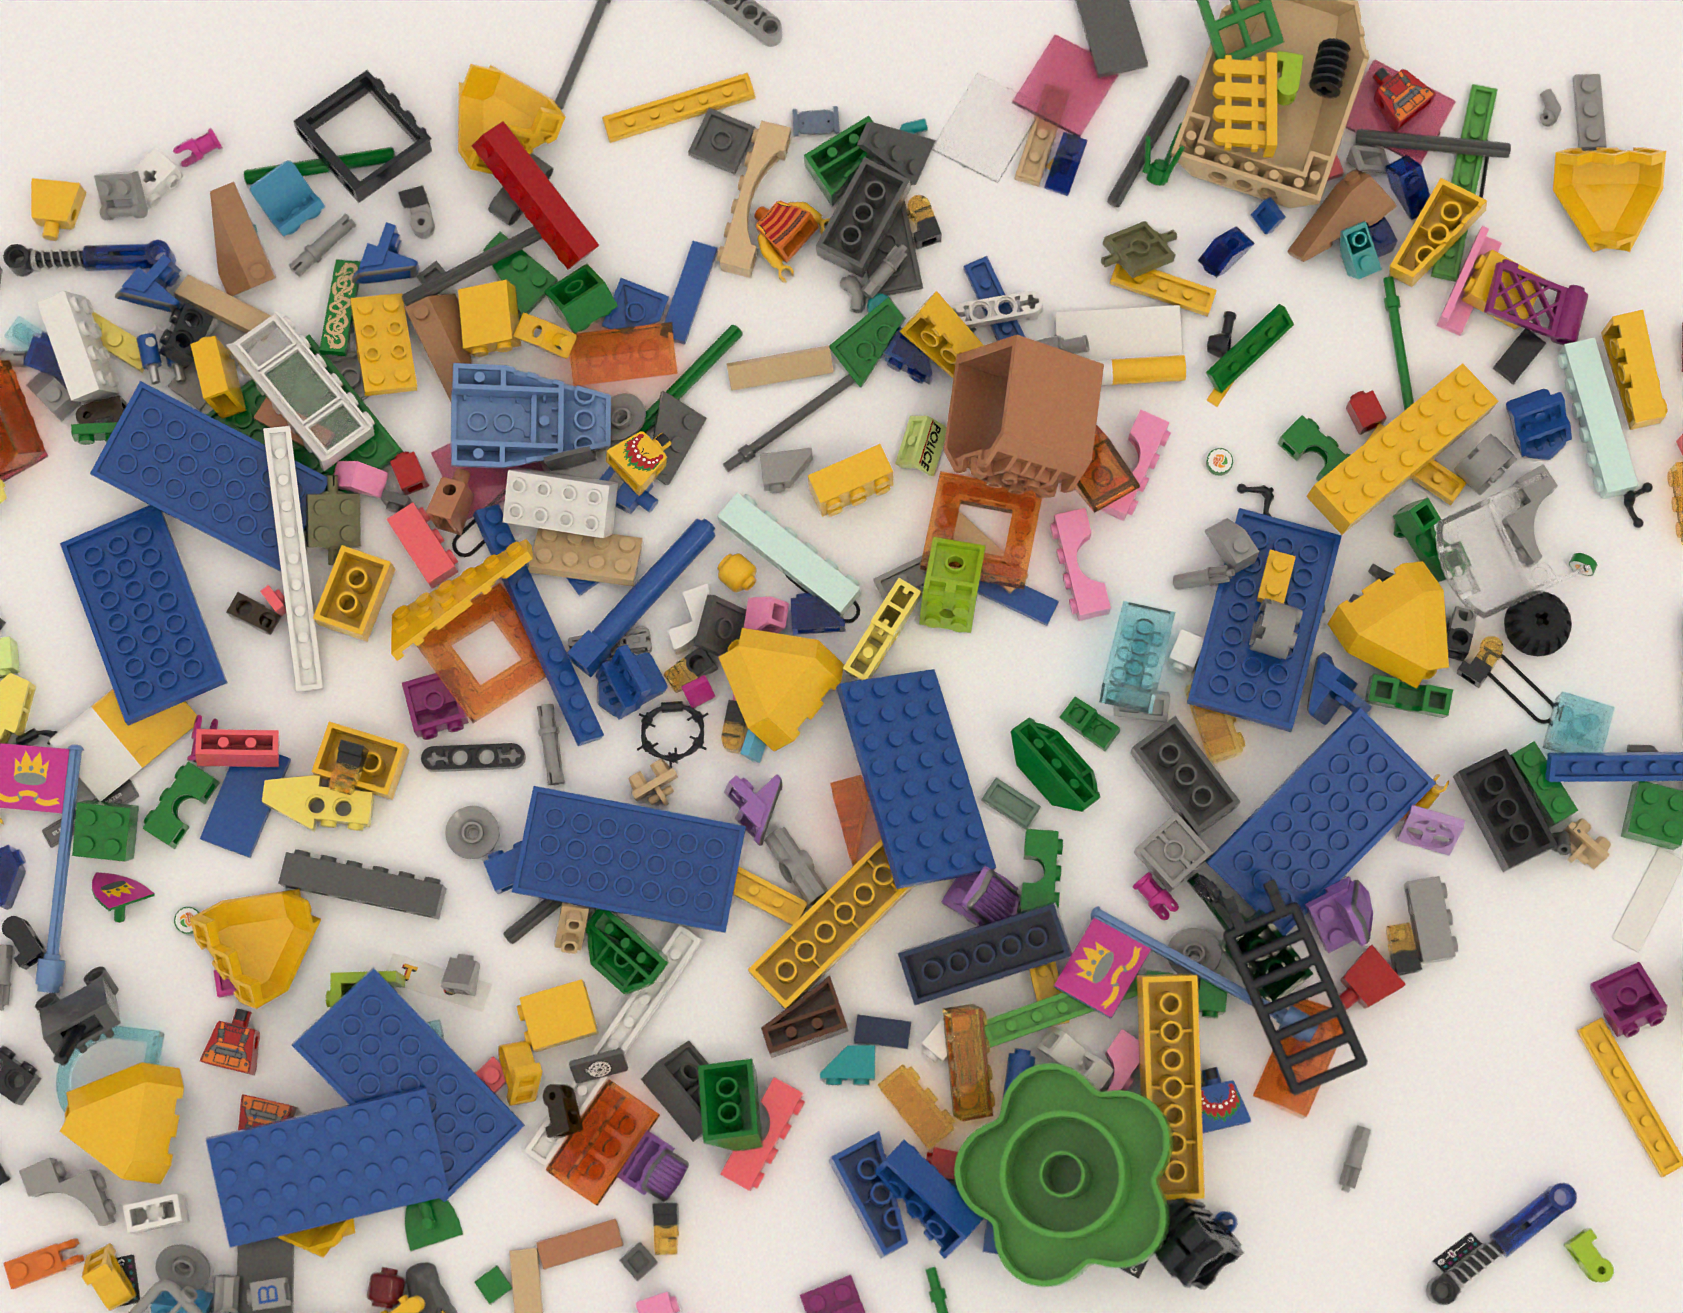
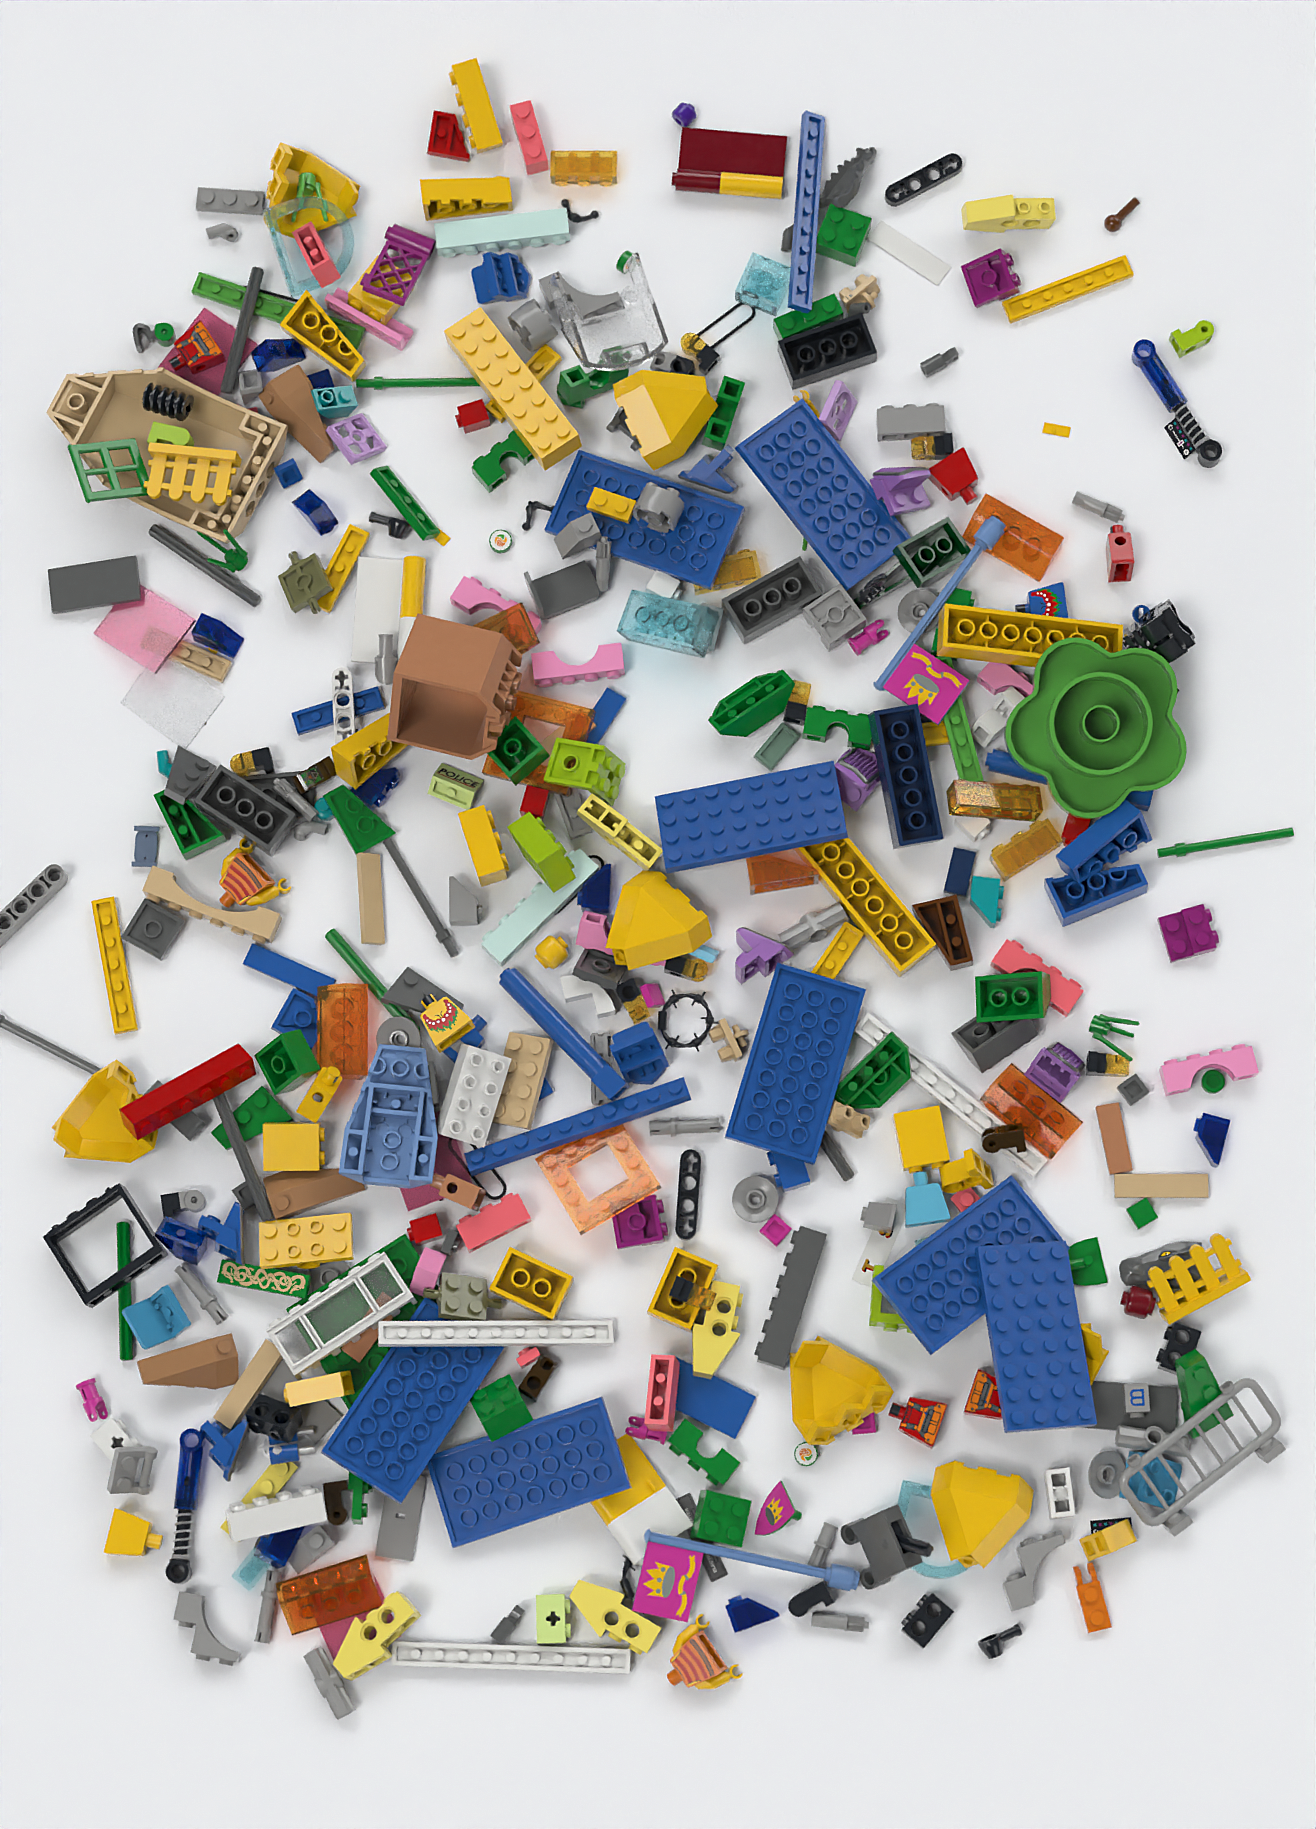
camera: 85 degrees left, 0 degrees up
yellow wing [391,539,533,661] -> none
dark grey slope [568,1048,628,1083] -> none
green slope [1059,696,1121,752] -> none
black bar [1222,879,1368,1095] -> none
black tile [1492,328,1546,384] -> none
black wheel [1504,591,1572,656] -> none
none -> leg [133,323,176,353]
none -> clear blue slope [155,1216,207,1266]
none -> clear light blue window [262,196,354,298]
none -> bright green plant [291,172,328,222]
none -> coral brick [292,222,341,288]
none -> leg [292,756,337,794]
none -> lavender piece [326,413,387,465]
none -> light grey piece [375,1475,426,1562]
none -> green brick [470,1374,533,1442]
none -> green brick [487,716,550,786]
none -> lime brick [507,812,576,893]
none -> red brick [520,785,550,821]
none -> dark grey piece [524,560,599,620]
none -> dark pink tile [759,1213,792,1247]
none -> leg [783,679,811,726]
none -> light grey axle [808,1522,838,1568]
none -> medium azure torso [905,1171,951,1228]
none -> dark grey bar [920,347,959,378]
none -> yellow piece [1042,422,1071,438]
none -> green plant [1089,1014,1140,1062]
none -> torso [1106,525,1134,583]

